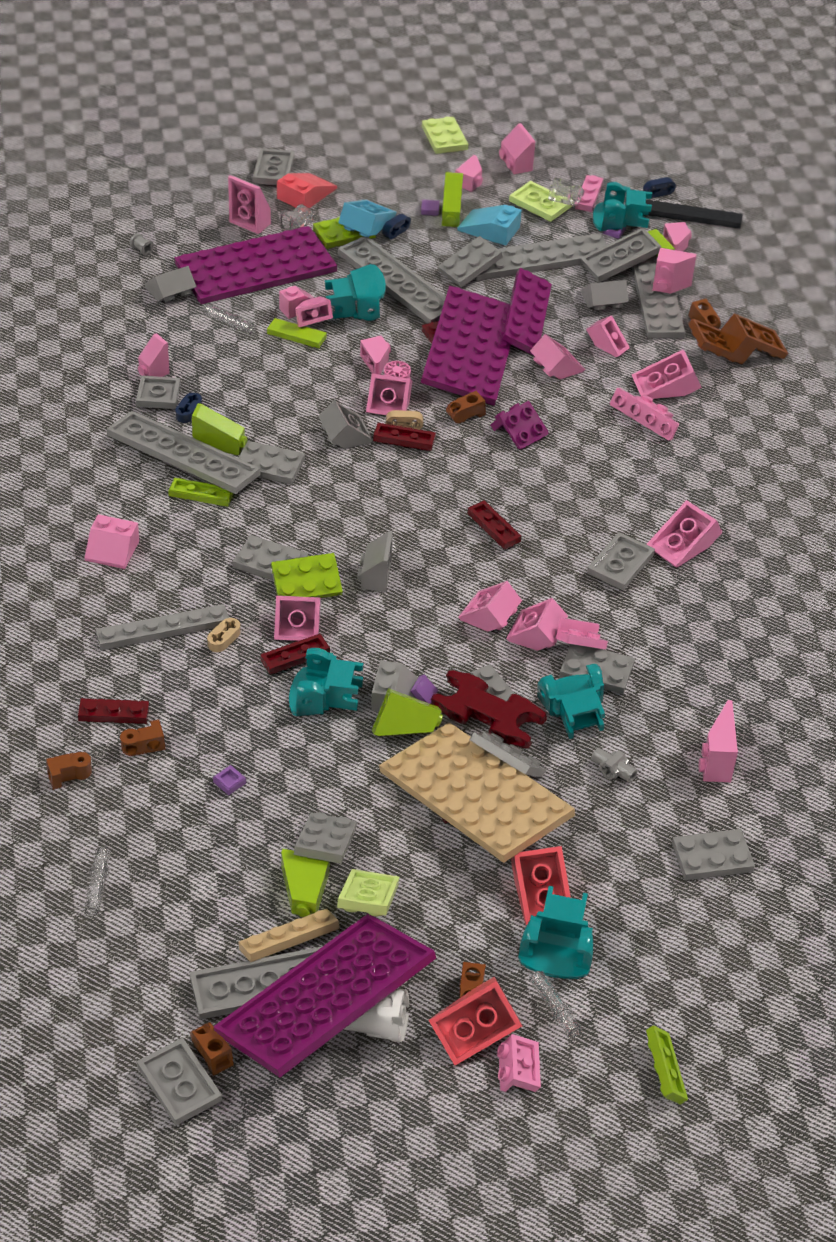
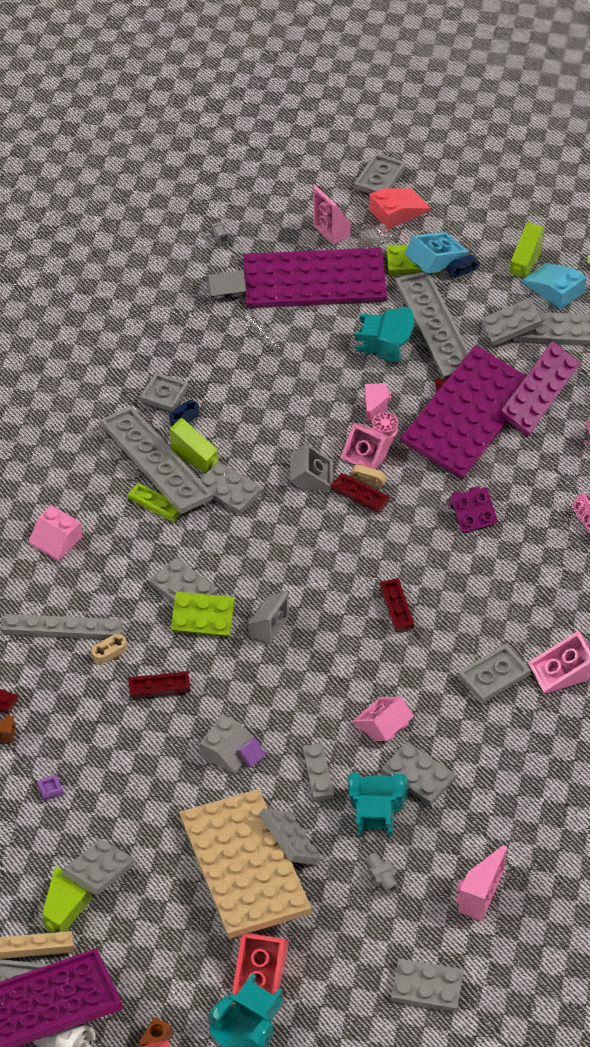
camera: 25 degrees right, 5 degrees up
bright pink slope [138,333,170,377] -> none
lime tile [267,318,327,349] -> none
bright pink slope [274,596,321,641] -> none
bright pink slope [279,285,314,319] -> none
teal piece [289,648,364,717] -> none
bright pink slope [295,297,333,327] -> none
yellowish green plate [337,869,399,916] -> none
lime slope [372,688,443,736] -> none
medium lavender tile [421,199,440,216] -> none
yellowish green plate [422,117,468,154] -> none
dark red piece [431,670,547,749] -> none
dark orange leg [446,391,486,424] -> none
bright pink slope [455,155,483,192] -> none
bright pink slope [458,581,522,632] -> none
bright pink slope [530,334,585,379] -> none
bright pink bracket [556,618,608,649] -> none

